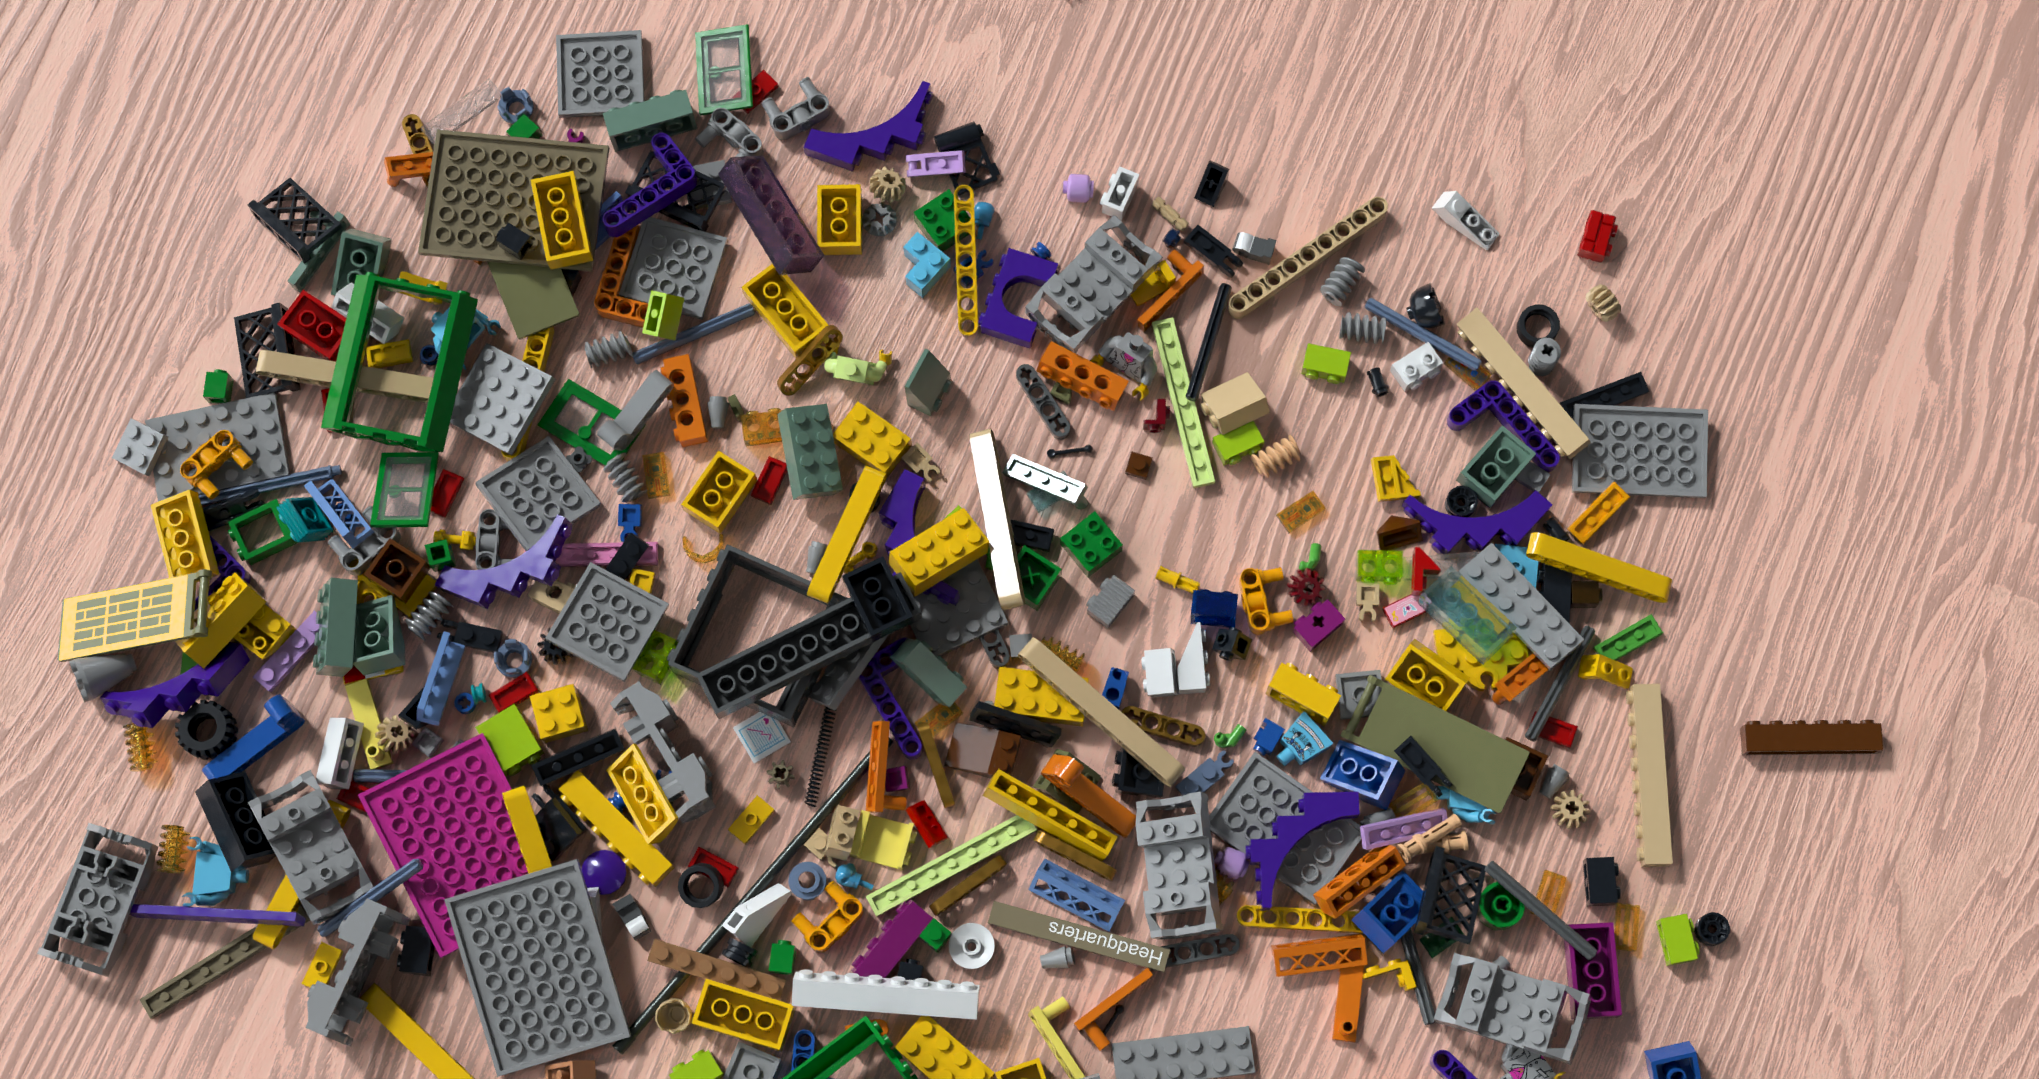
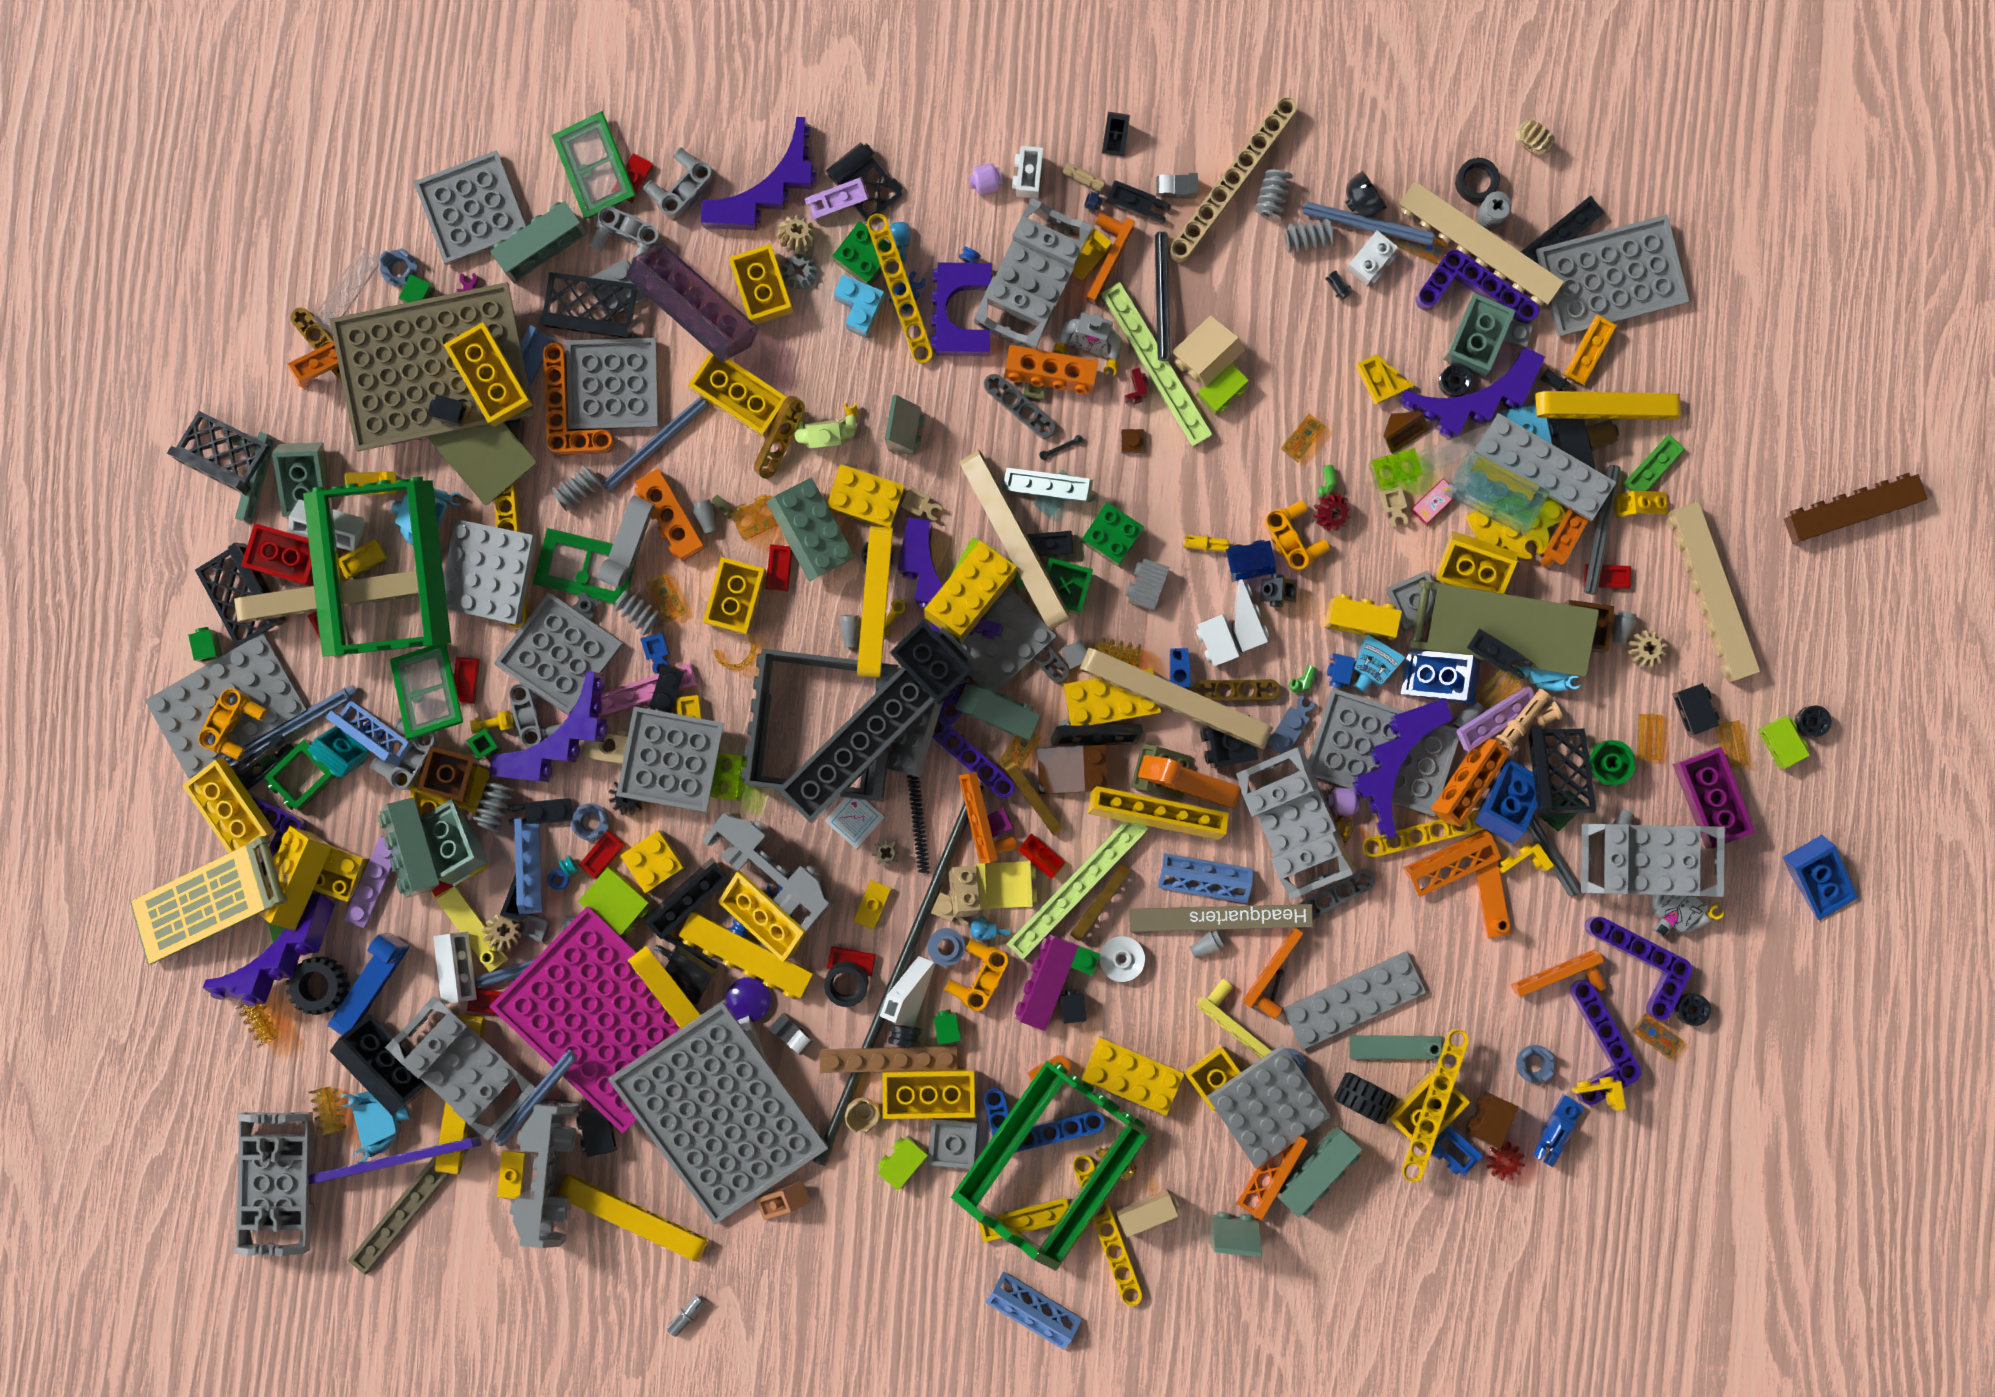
camera: 15 degrees left, 10 degrees up
light grey cone [69,654,137,703] -> none
light grey plate [112,418,169,476] -> none
dark blue plate [420,345,439,366] -> none
dark purple beam [603,133,697,237] -> none
lime brick [642,290,685,340] -> none
white brick [792,969,980,1020] -> none
pearl gold beam [1033,830,1117,881] -> none
light nougat piece [1251,435,1300,478] -> none
magenta brick [1293,599,1345,652] -> none
lime brick [1301,343,1351,384] -> none
red slope [1411,547,1441,596] -> none
white slope [1432,191,1500,250] -> none
dark grey axle [1484,861,1597,960] -> none
red brick [1577,210,1618,263] -> none

